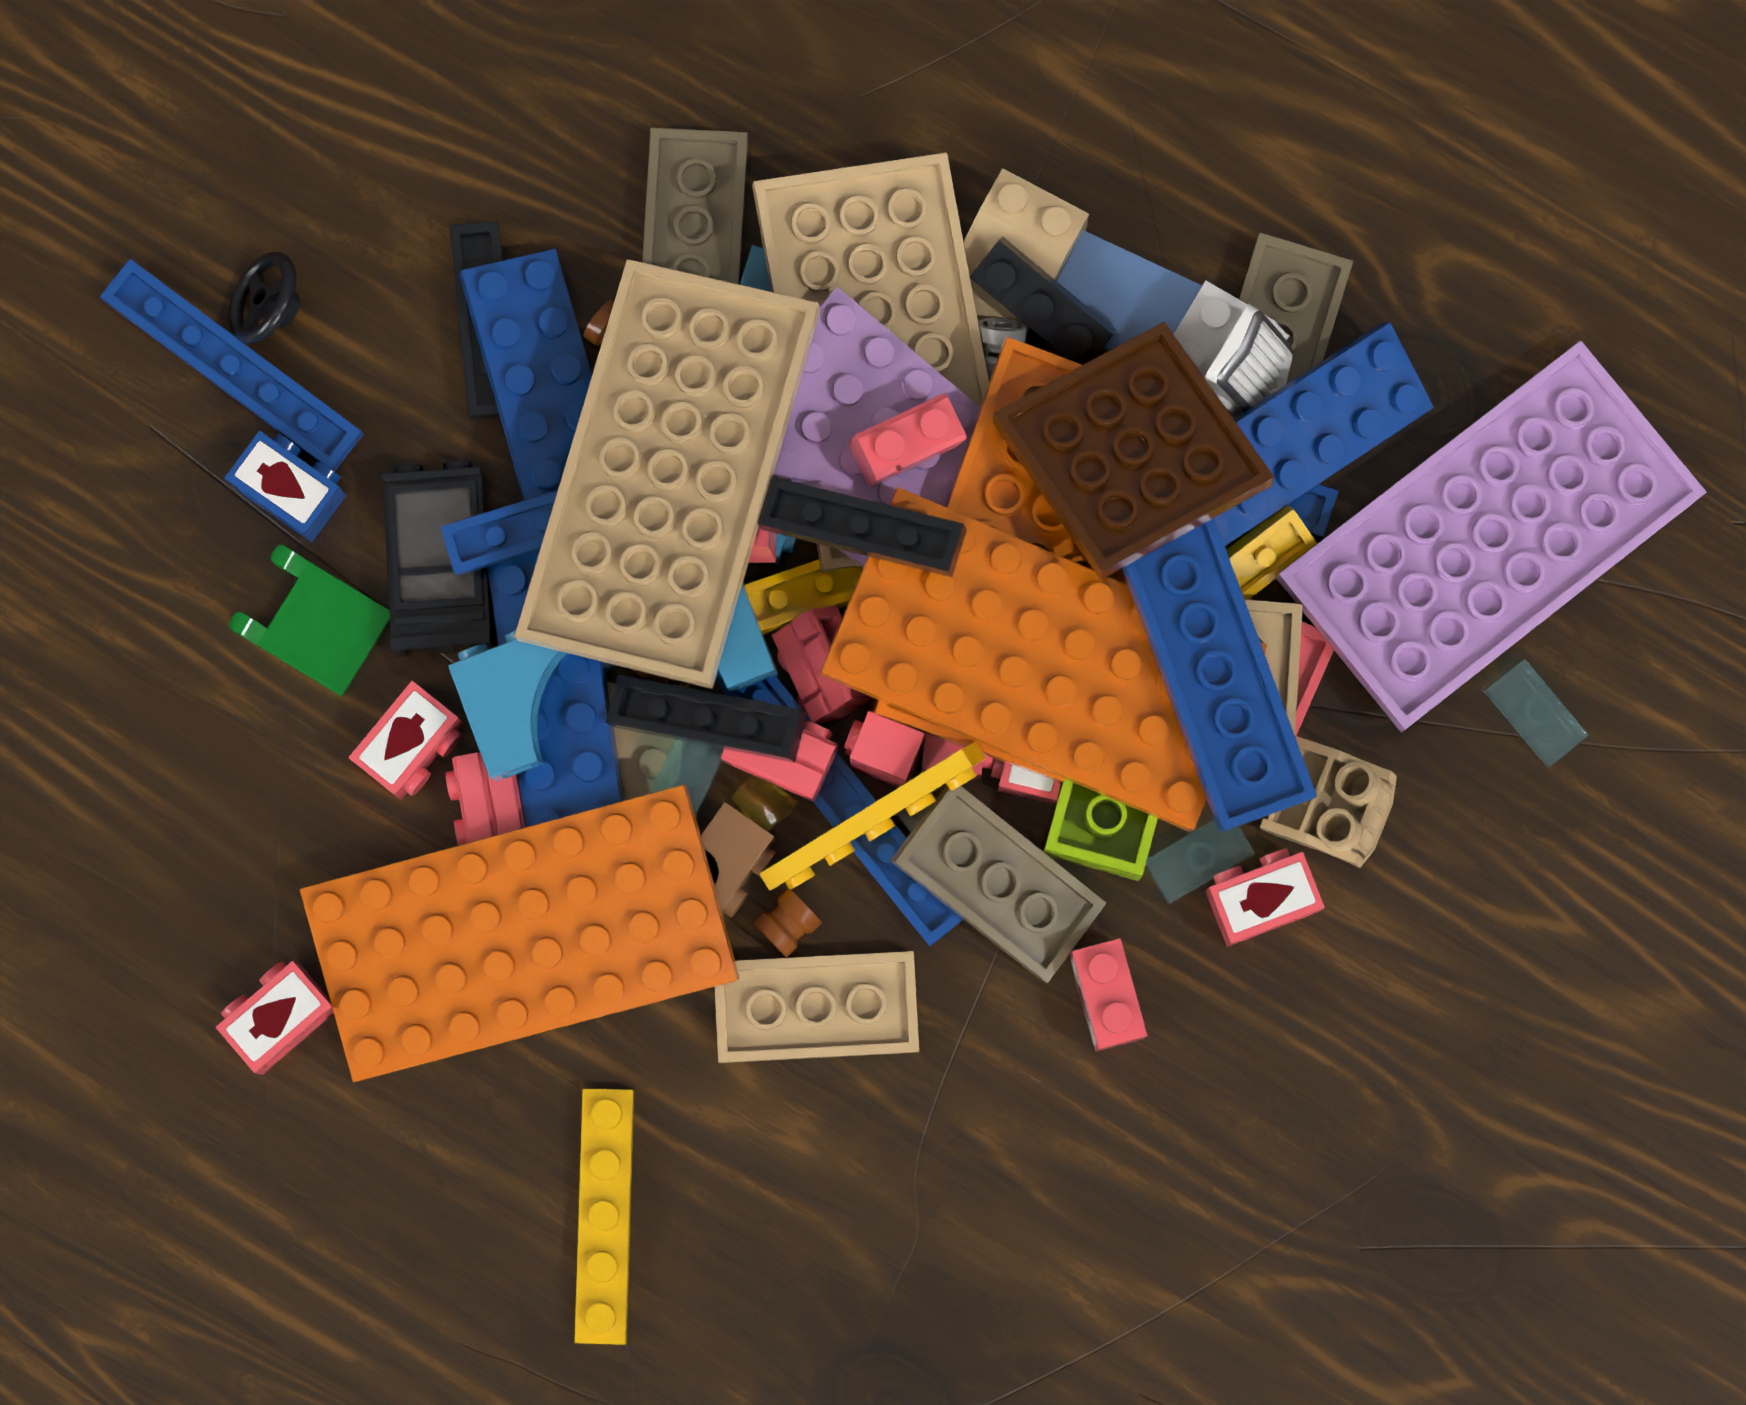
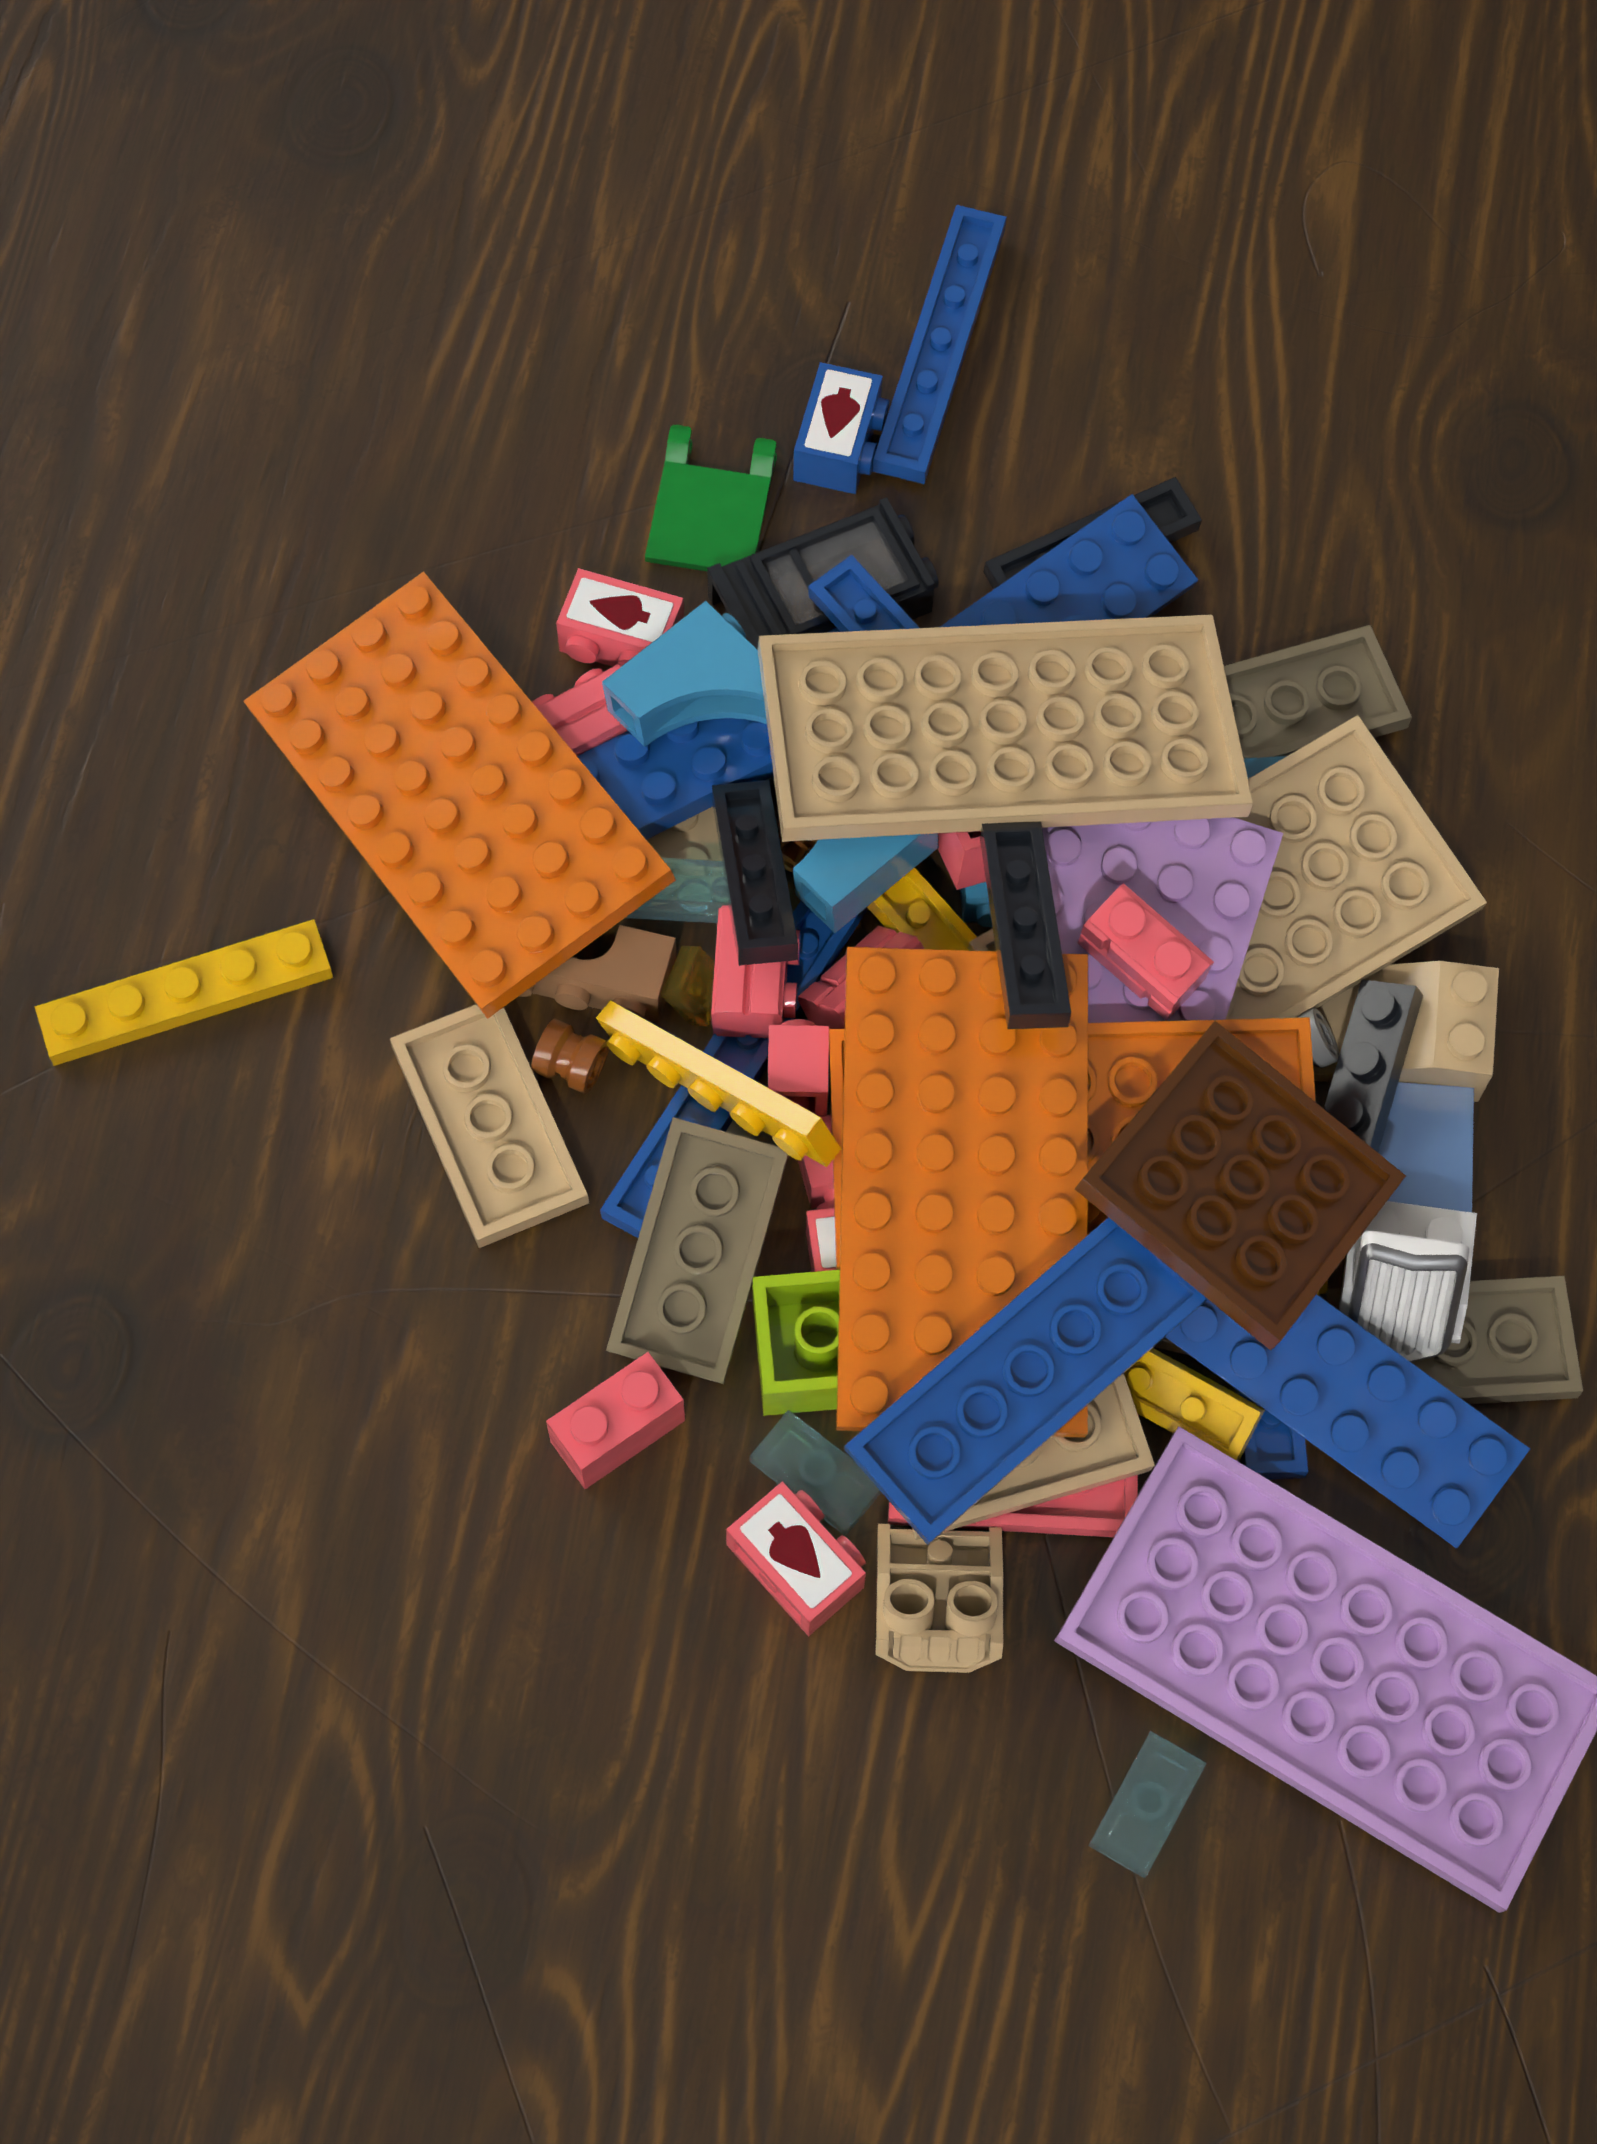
camera: 65 degrees right, 15 degrees down
brick [215,961,334,1075] -> none
black piece [229,251,300,344] -> none

